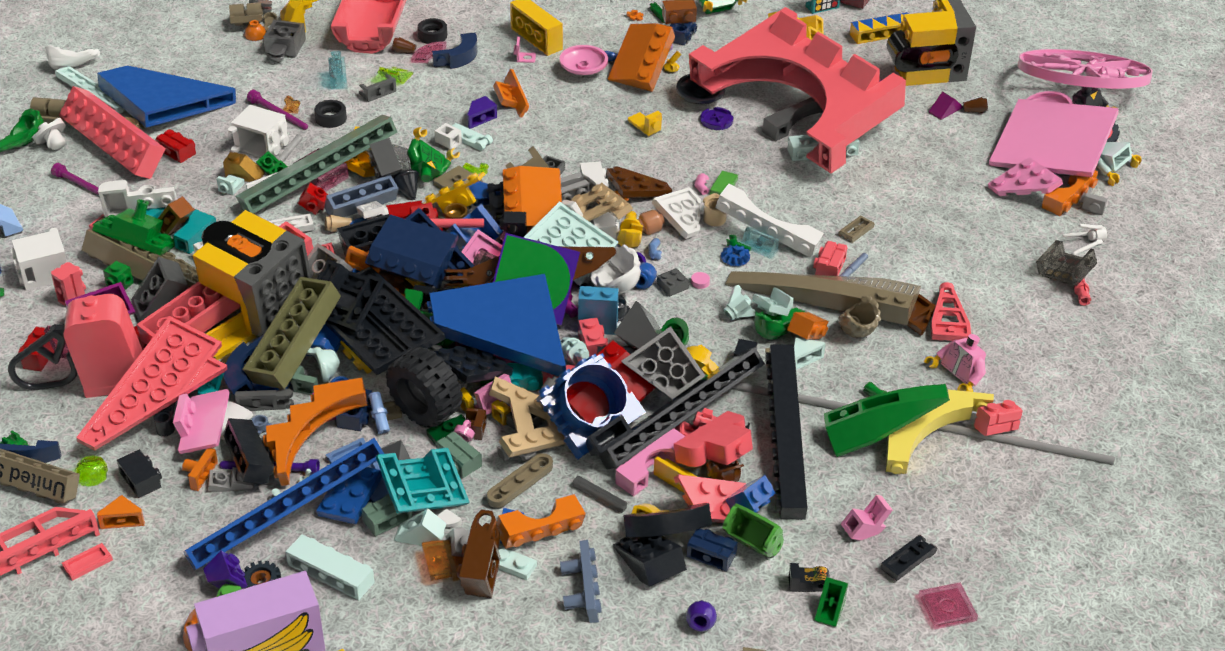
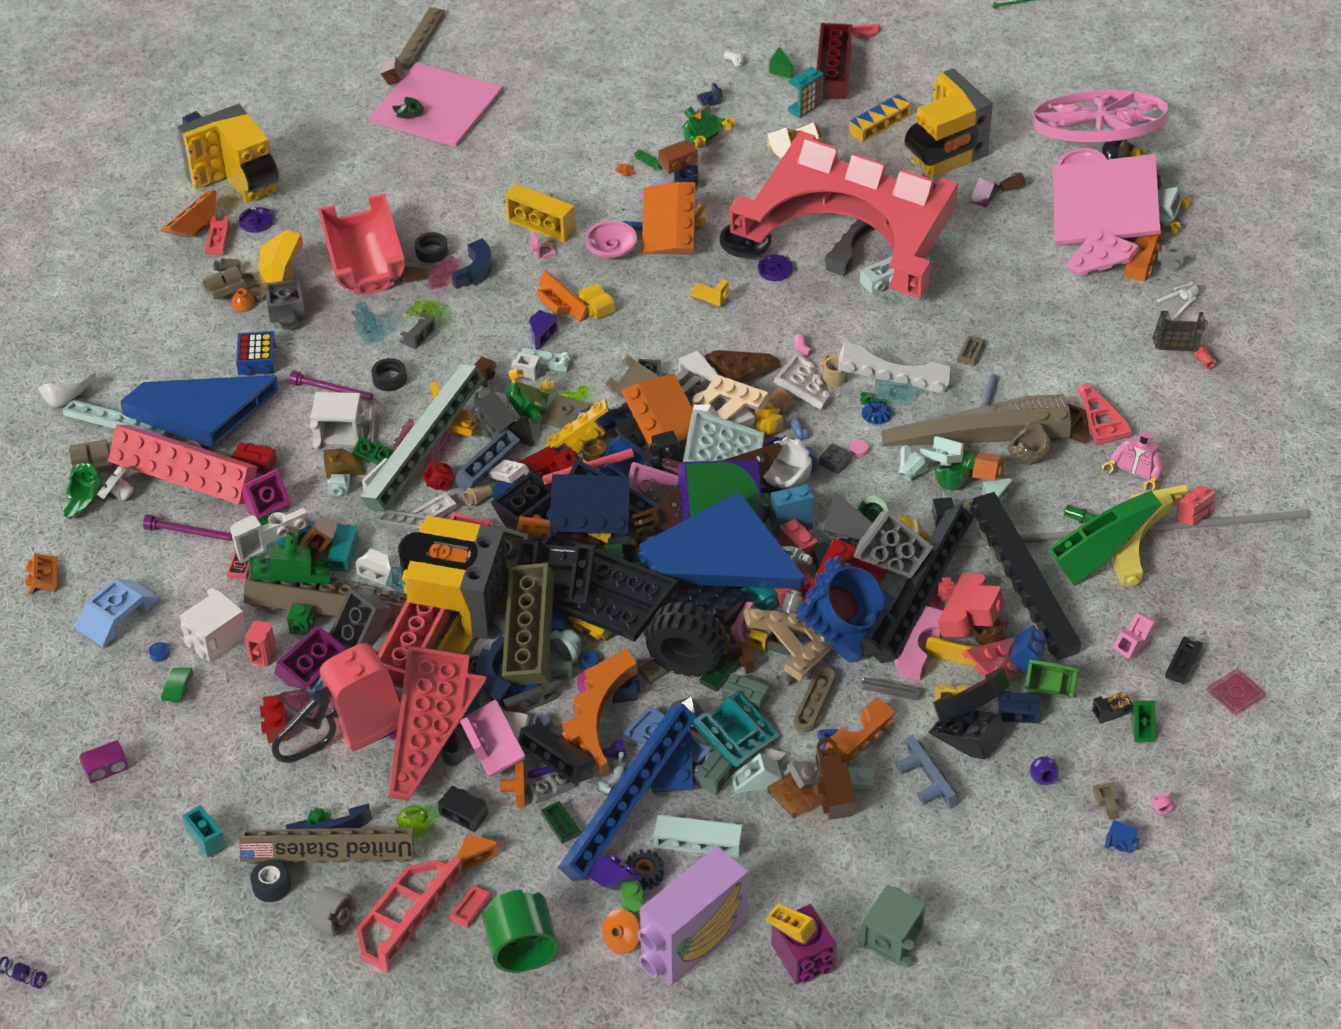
camera: 20 degrees left, 5 degrees up
clear orange piece [283,95,301,114] -> none
light blue pin [369,392,390,434] -> none
bright pink tile [453,420,475,442] -> none
bright green tile [710,170,738,195] -> none
coral brick [813,241,848,276] -> none
none -> panel [236,331,276,375]
none -> dark pink slope [242,469,291,520]
none -> reddish brown brick [474,356,496,388]
none -> green brick [482,890,559,973]
none -> dark green plate [541,801,580,843]
none -> yellow brick [577,283,615,320]

